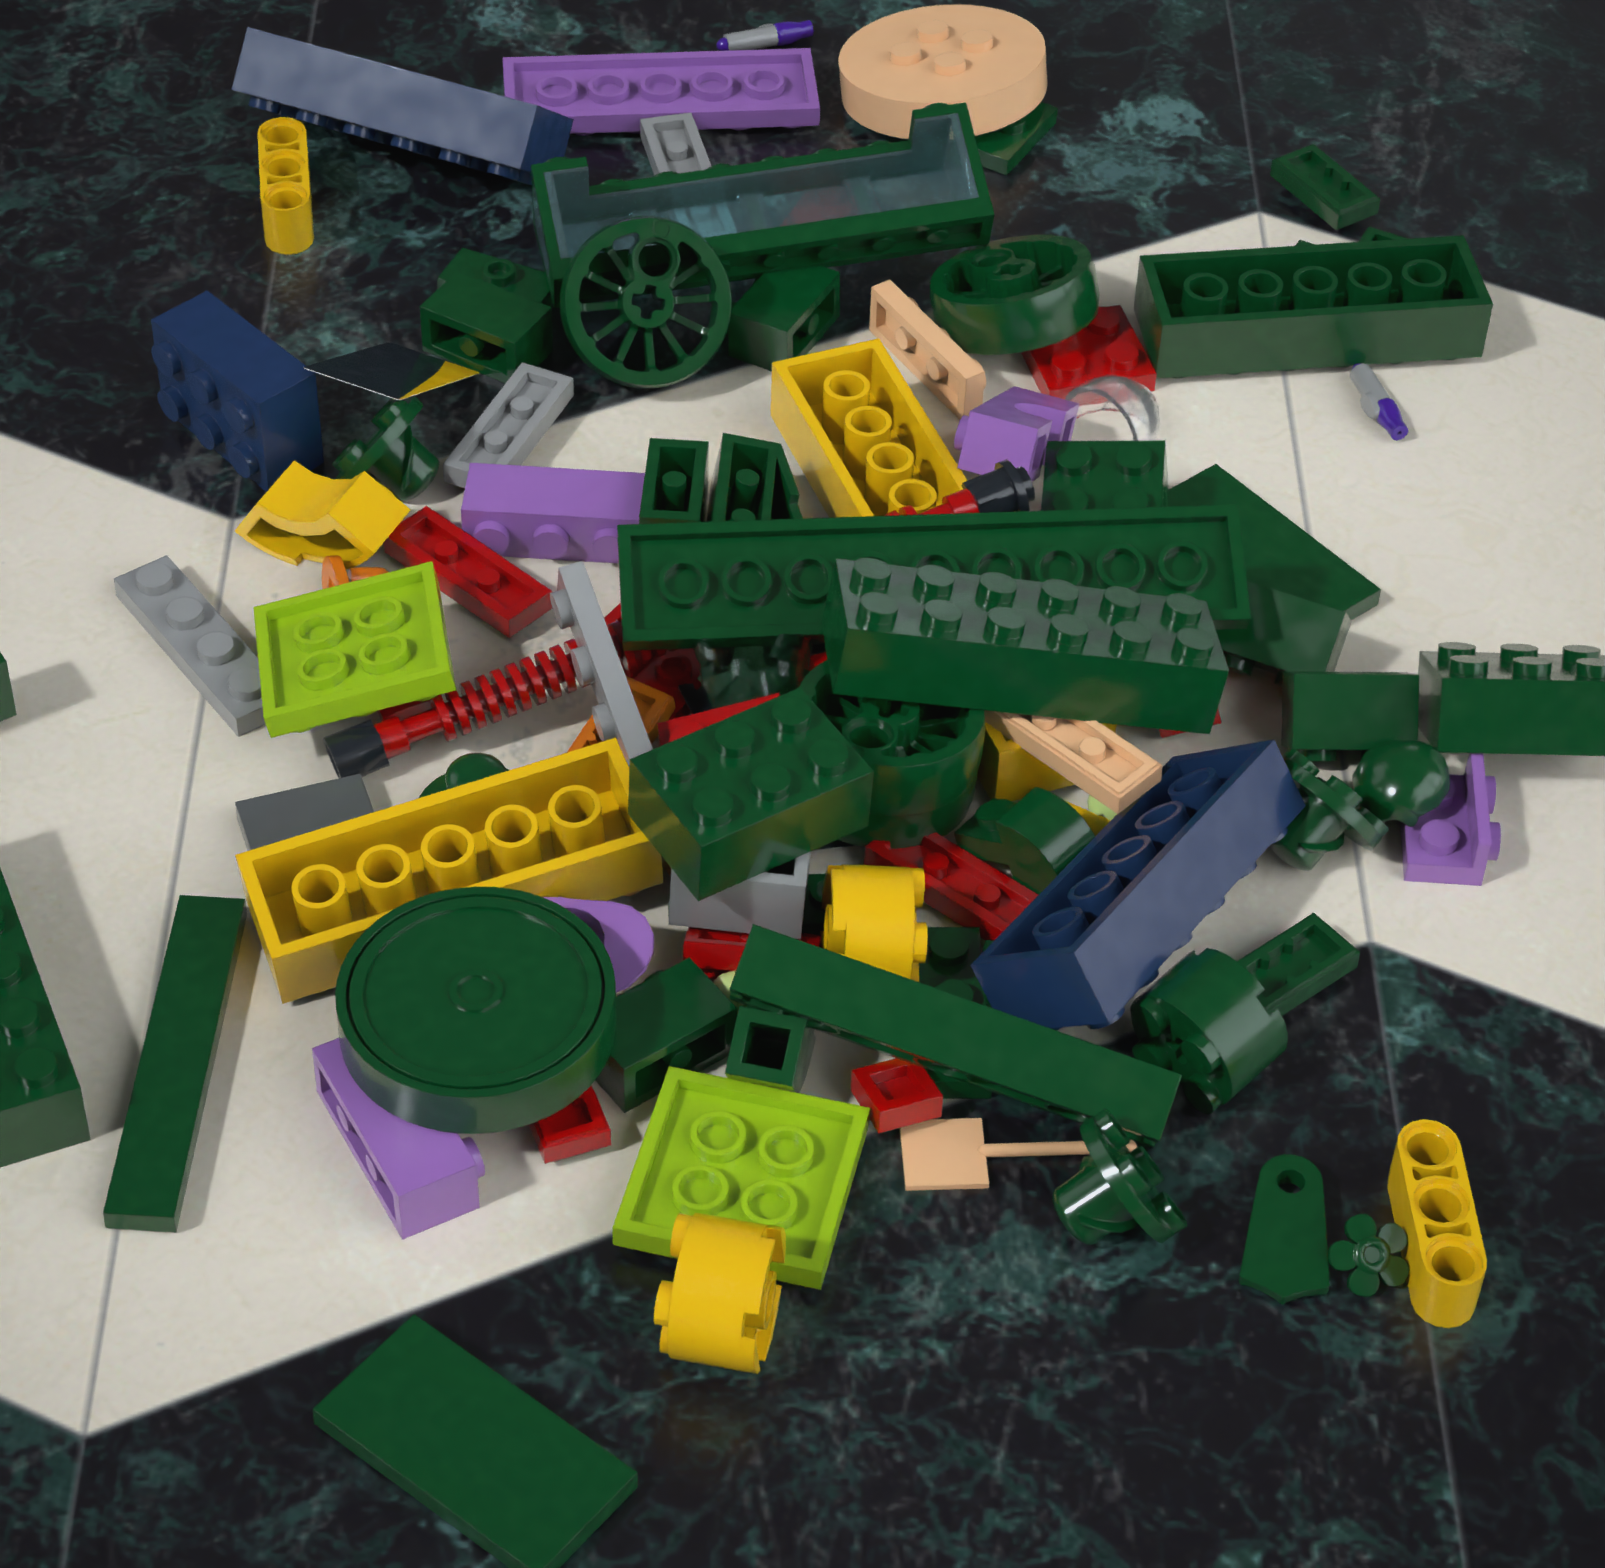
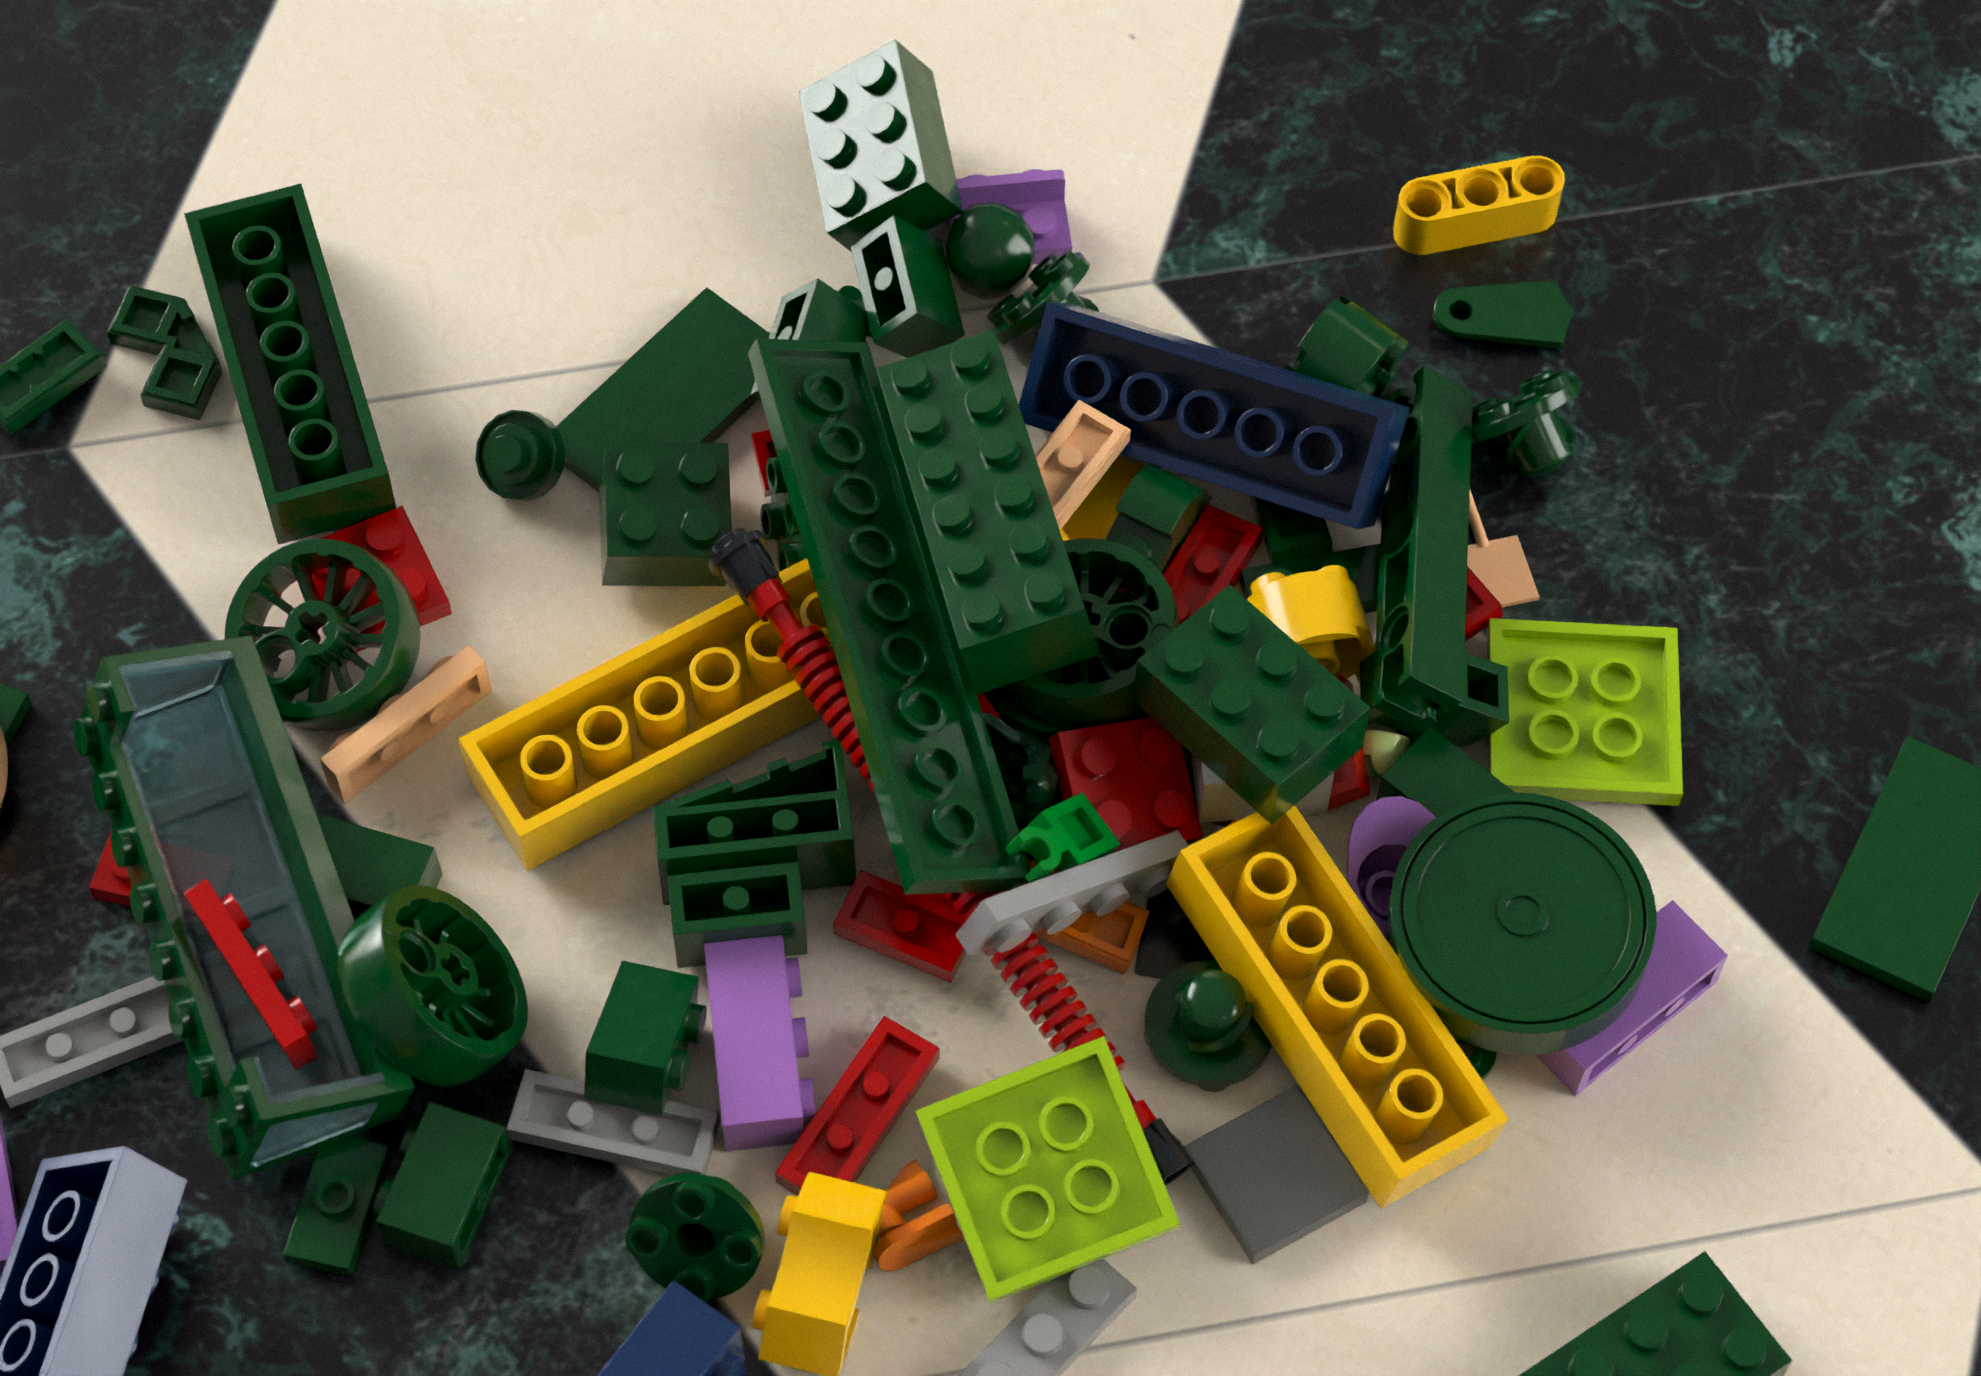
camera: 100 degrees left, 15 degrees up
dark green tile [103,895,247,1233] -> none
black sticker [303,342,479,400] -> none
yellow brick [654,1213,786,1374] -> none
medium lavender arch [954,386,1080,482] -> none
clear helmet [1065,375,1160,441] -> none
dark green plate [1237,913,1360,1016] -> none
dark green plant [1328,1214,1409,1297] -> none
piece [1350,363,1408,441] -> none
none -> red plate [184,879,319,1071]
none -> dark green plate [475,410,566,501]
none -> dark green brick [584,960,707,1115]
none -> green plate [1005,792,1120,883]

